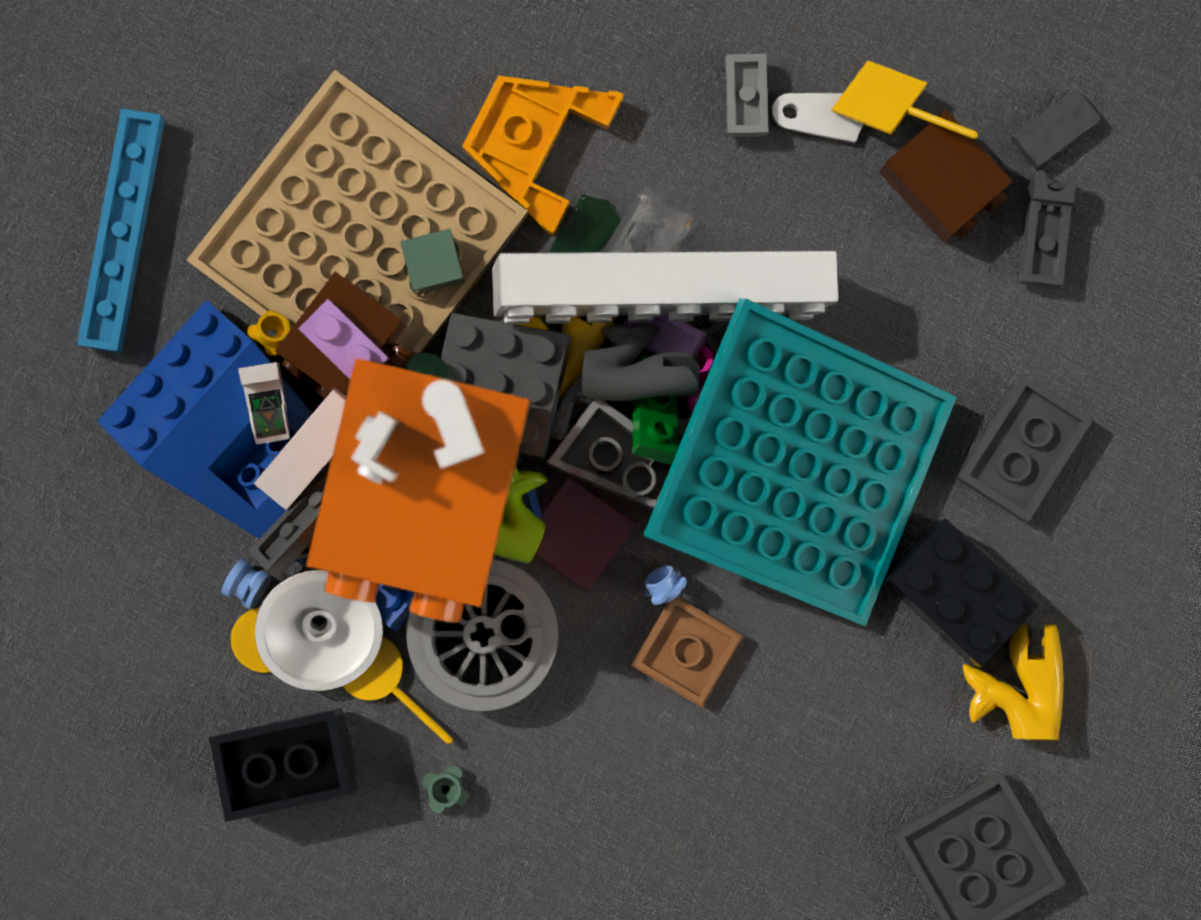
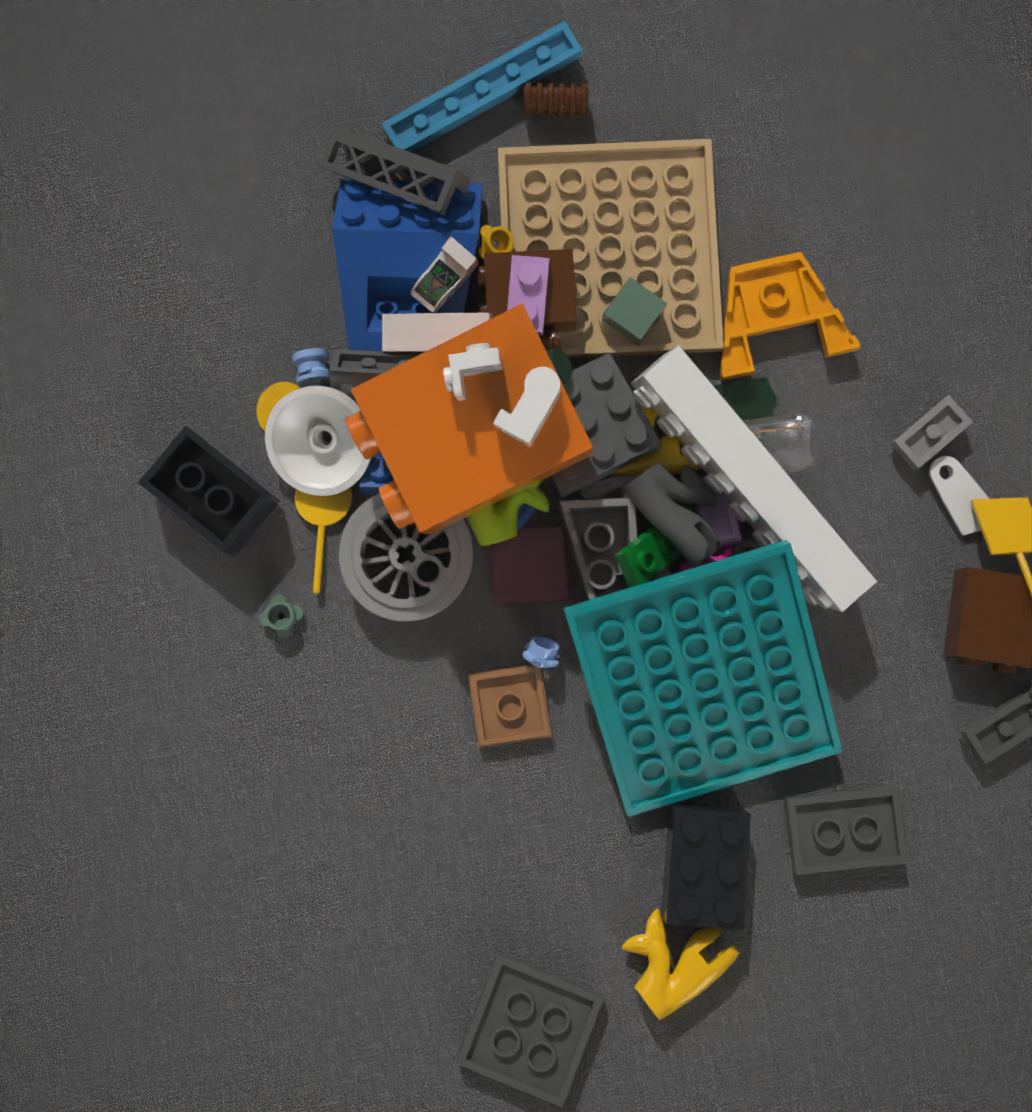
camera: 50 degrees right, 0 degrees up
none -> dark grey fence [319,125,470,215]
none -> reddish brown piece [524,82,589,117]

